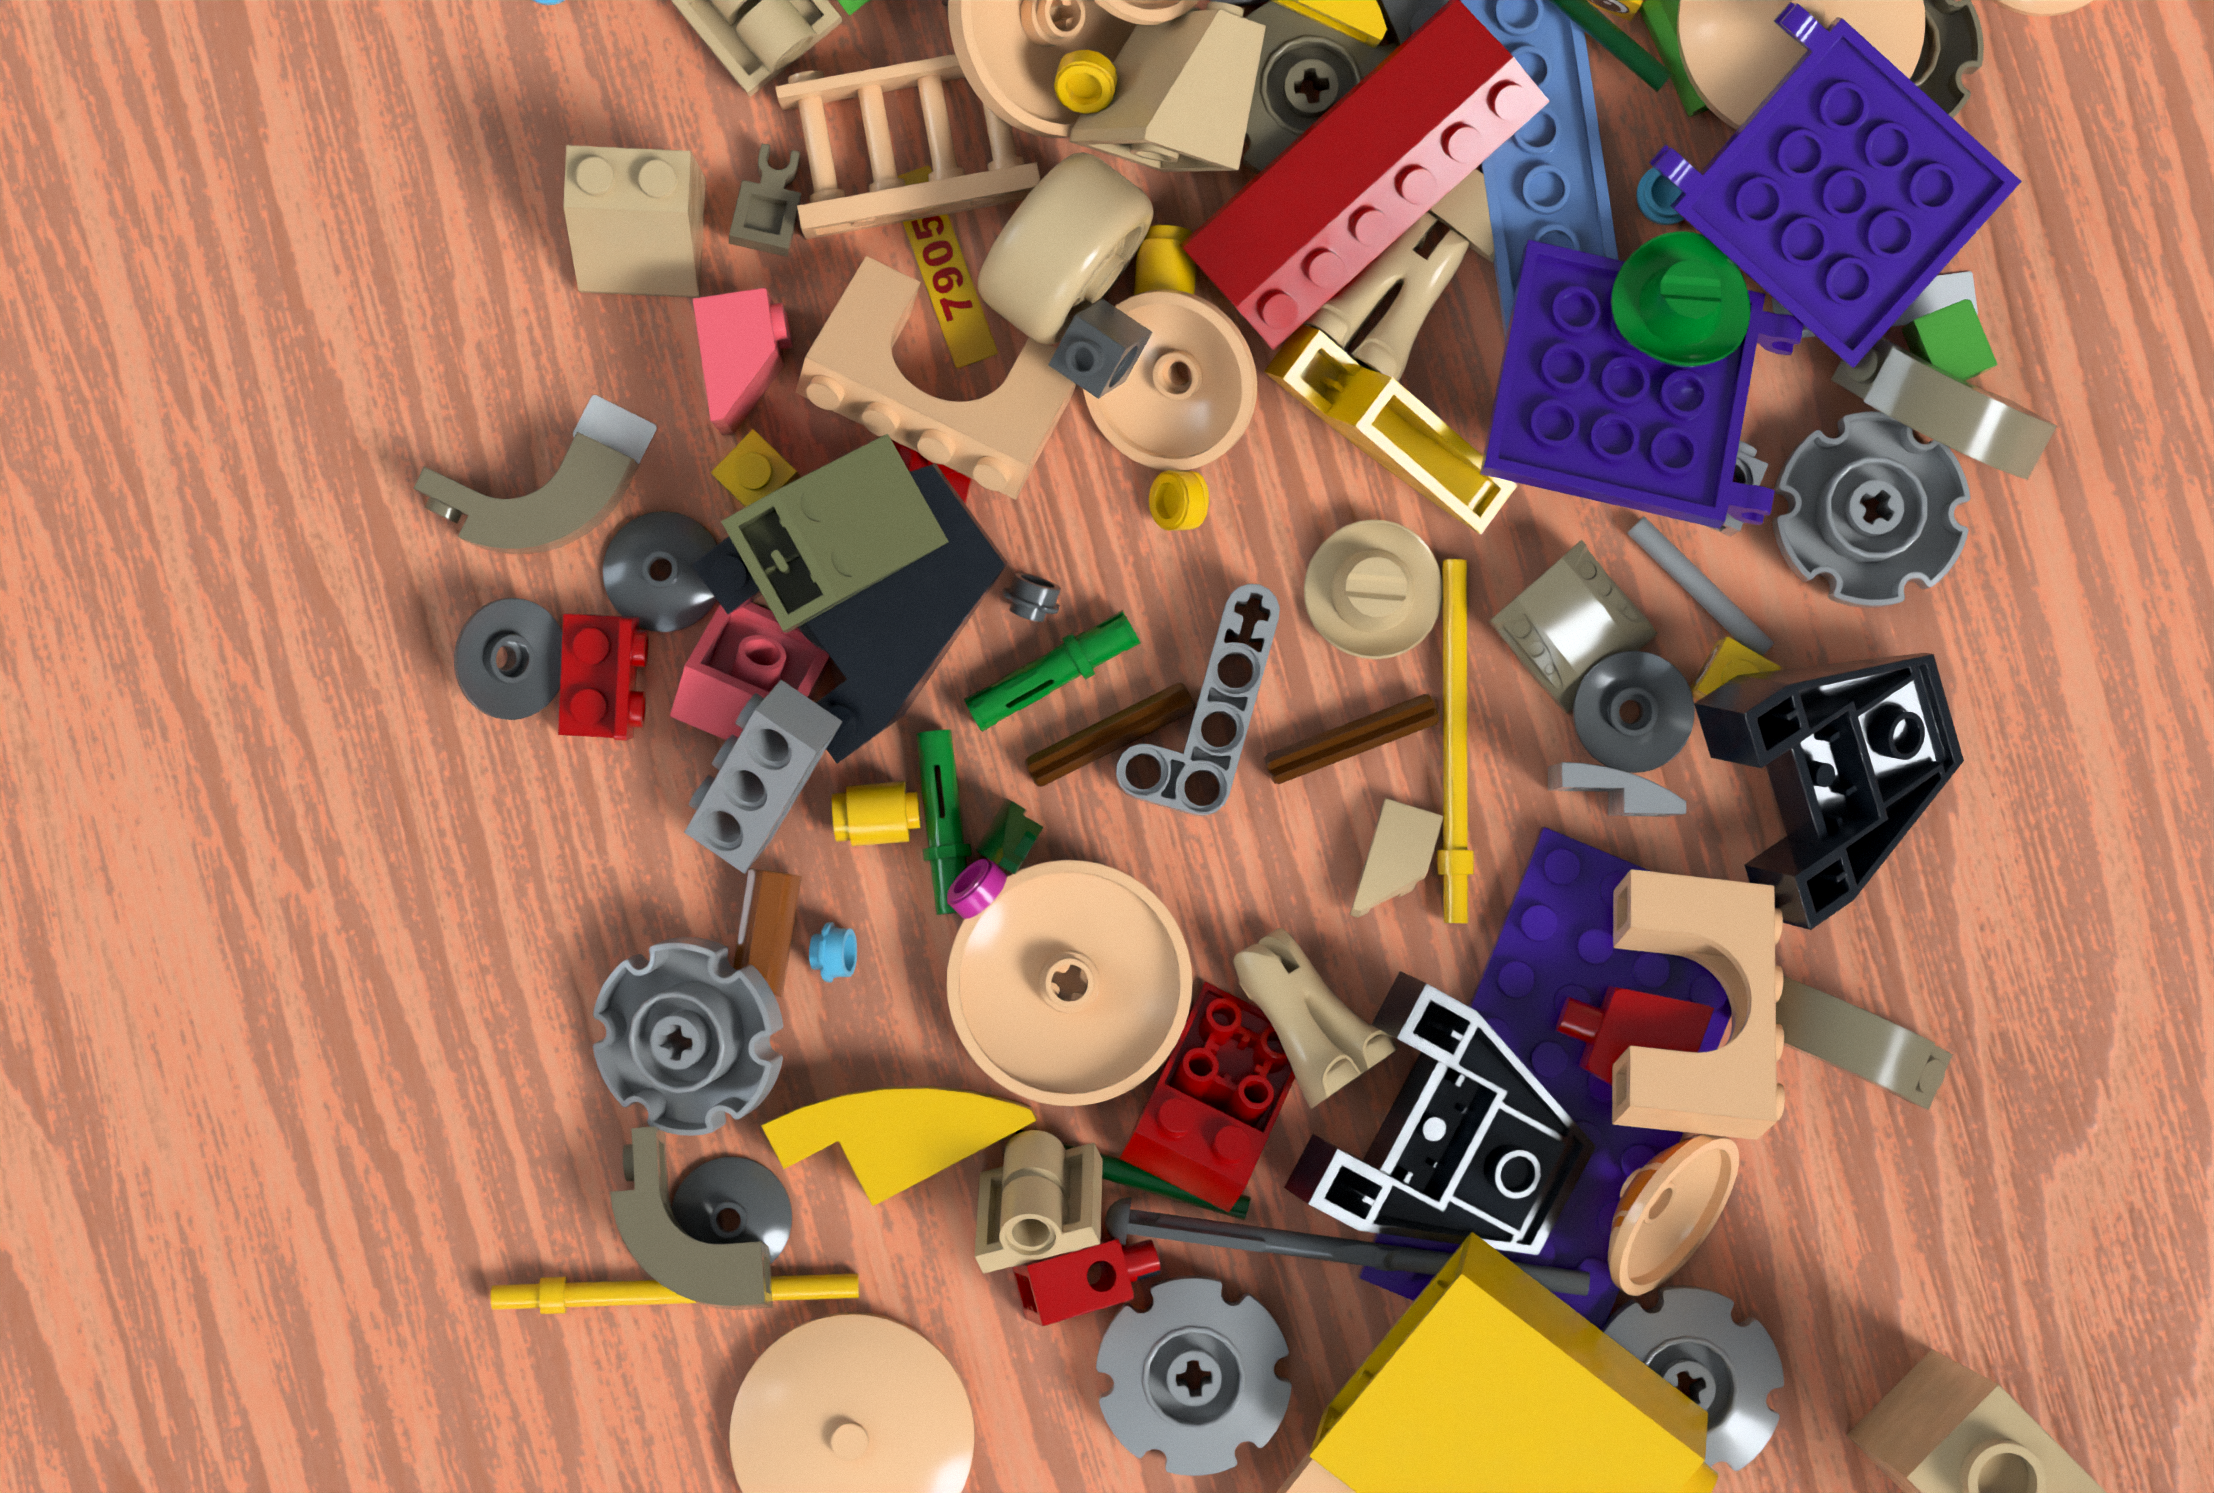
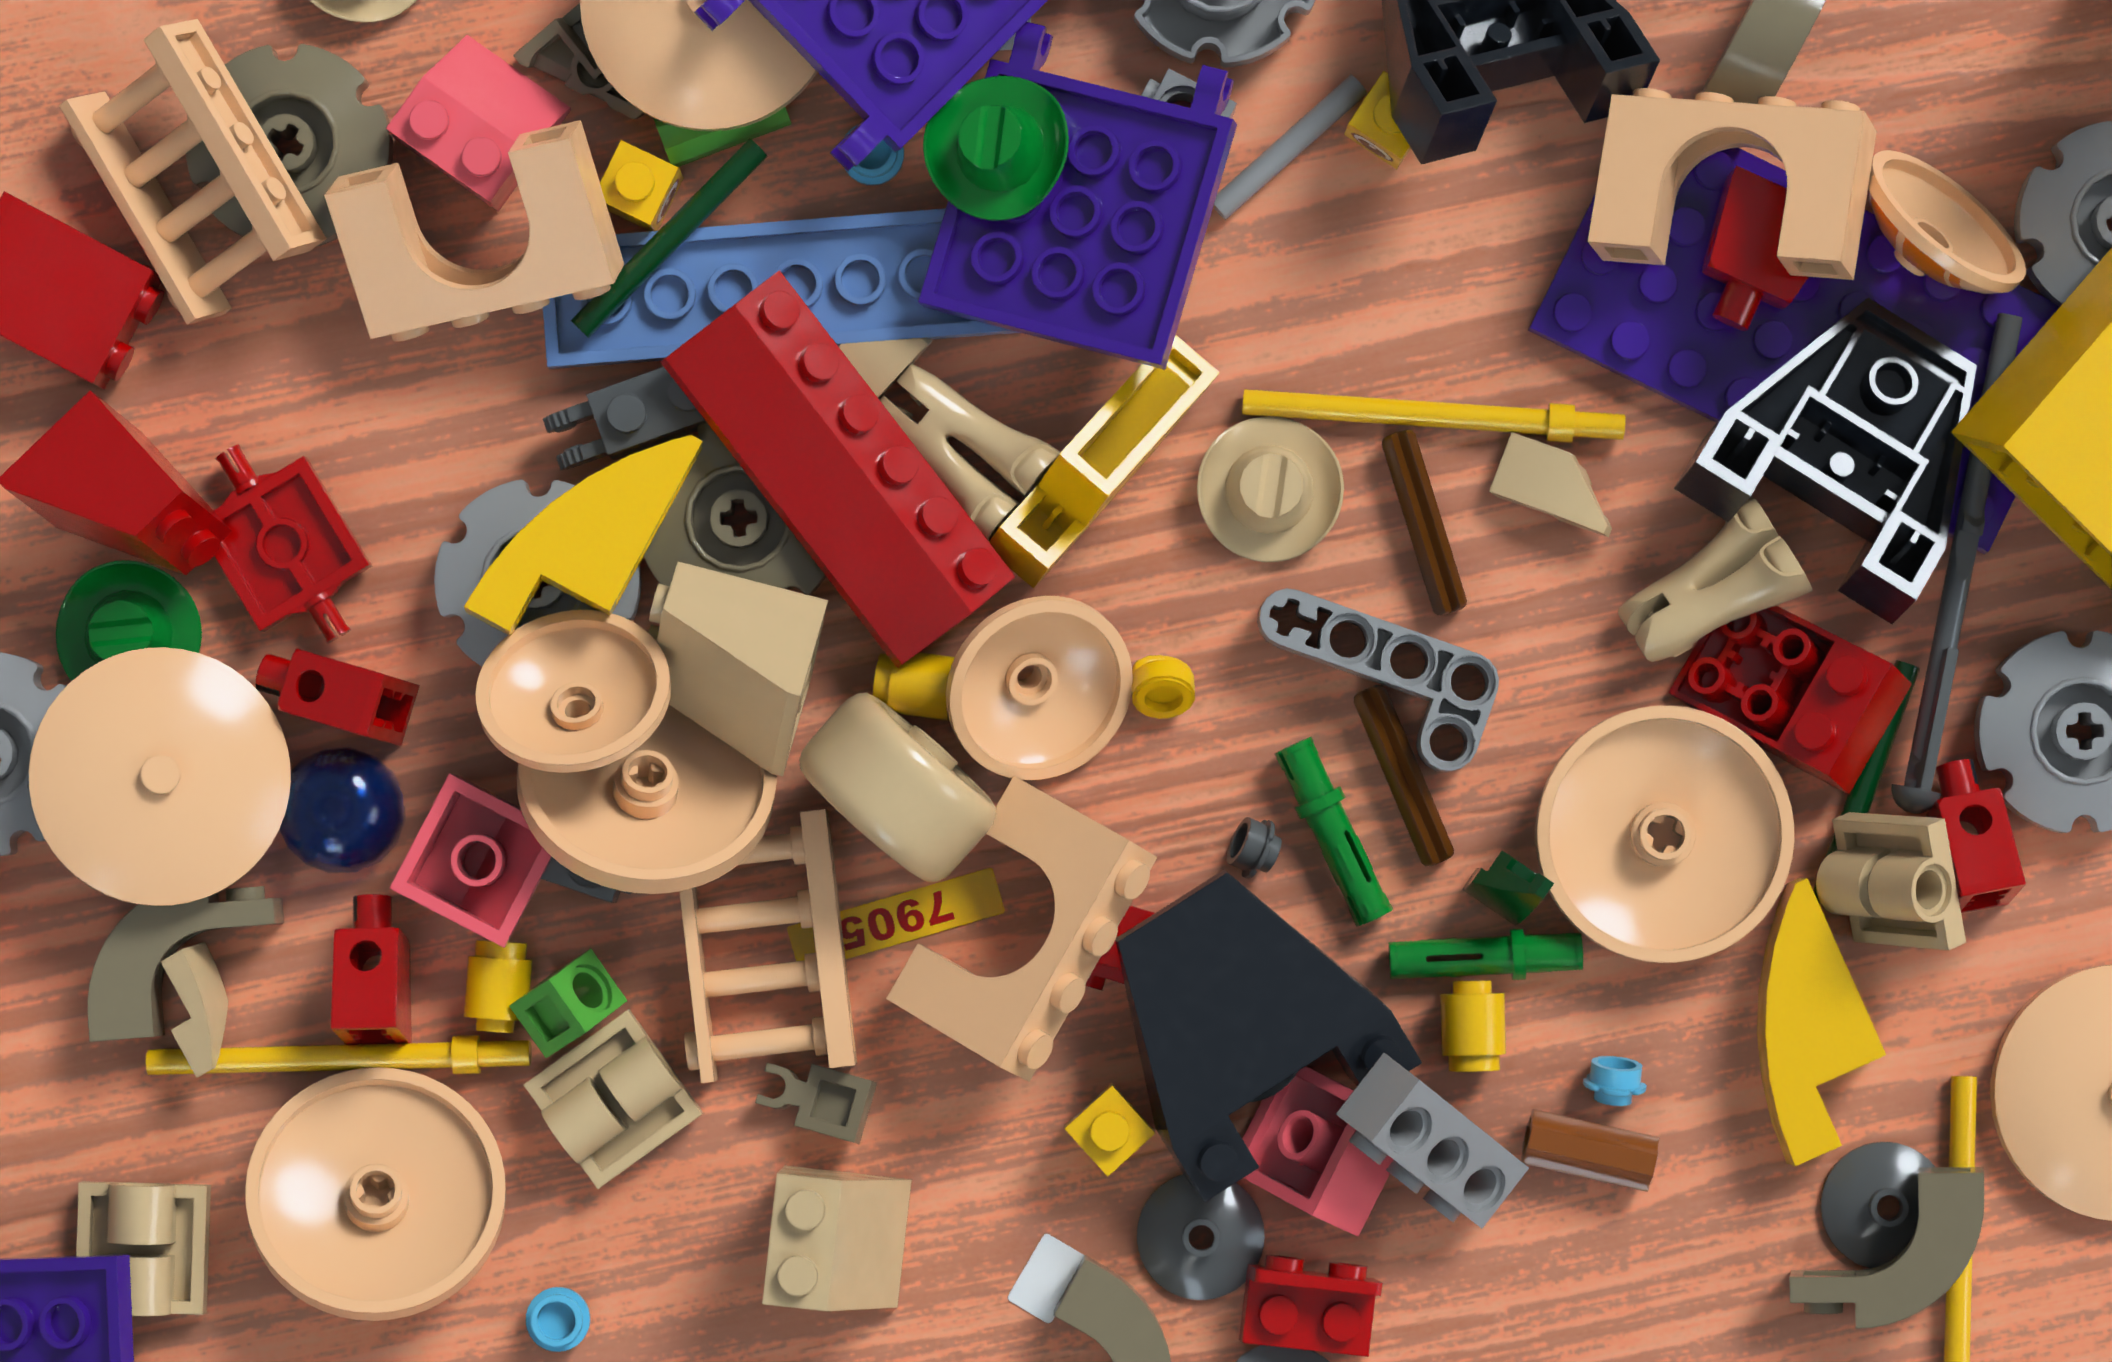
camera: 80 degrees left, 0 degrees up
light grey piece [593,937,784,1136] -> none
coral slope [692,288,793,436] -> none
olive slope [721,434,949,633] -> none
dark pink tile [947,858,1007,919] -> none
dark grey brick [1048,299,1153,399] -> none
yellow tile [1054,50,1118,114] -> none
dark tan slope [1488,540,1658,714] -> none
light grey slope [1548,762,1687,817] -> none
dark grey dish [1573,651,1695,773] -> none

